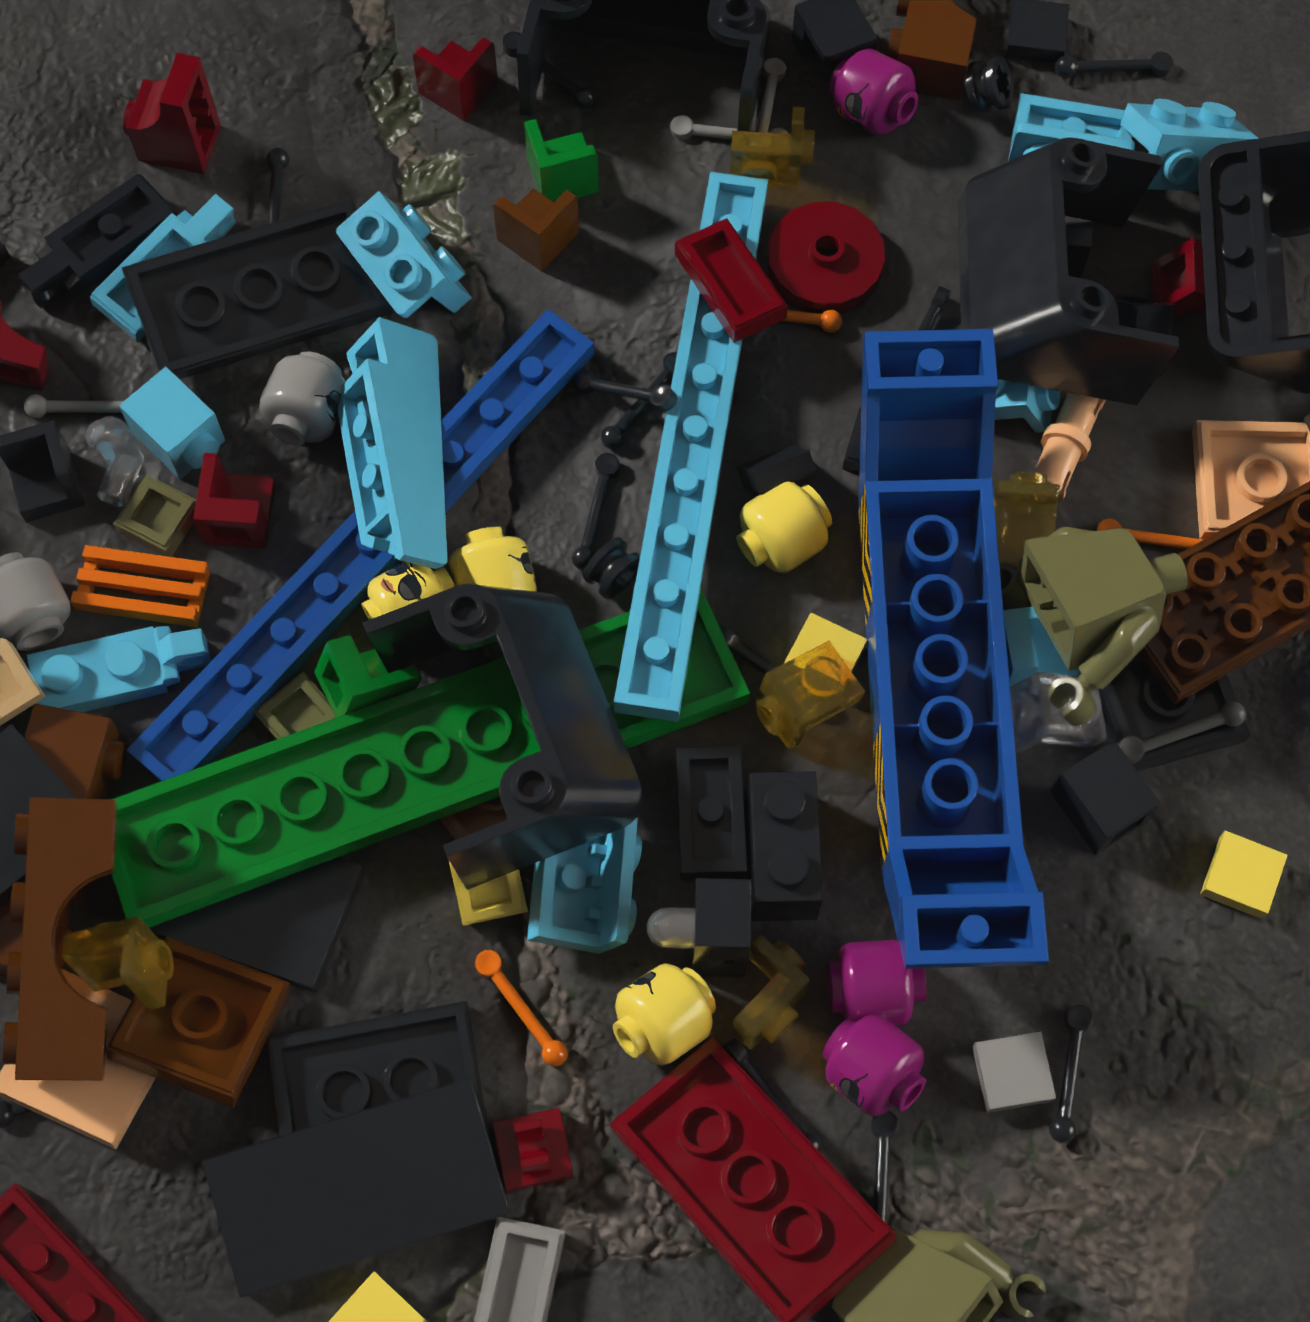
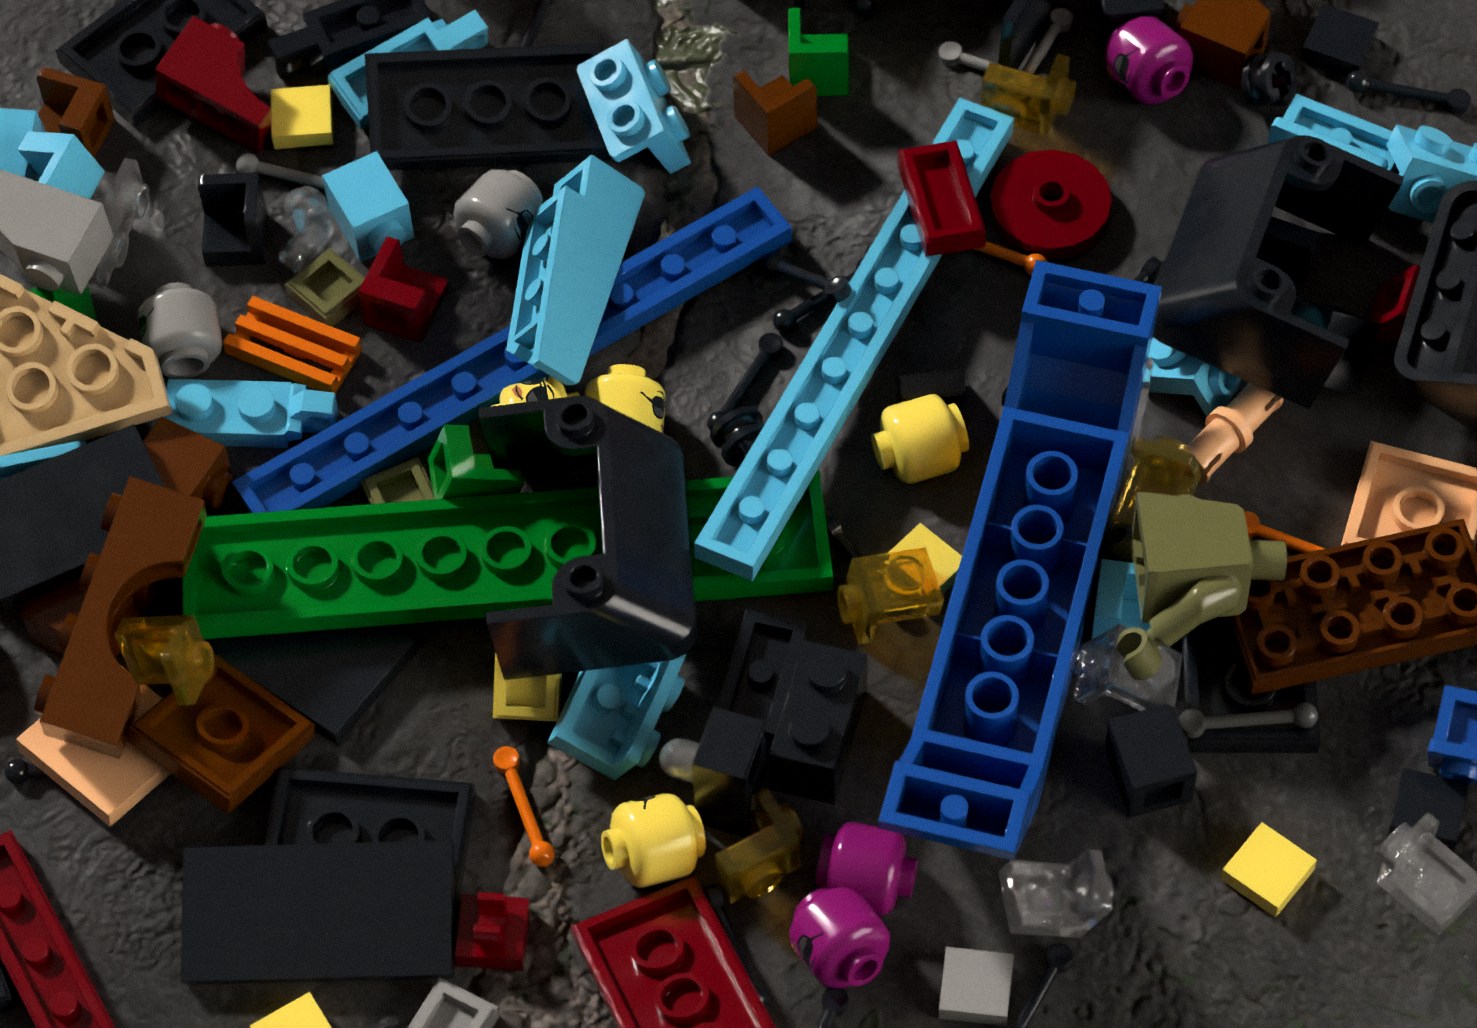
camera: 20 degrees right, 10 degrees down
none -> light yellow tile [271,85,334,150]
none -> clear bracket [998,849,1113,938]

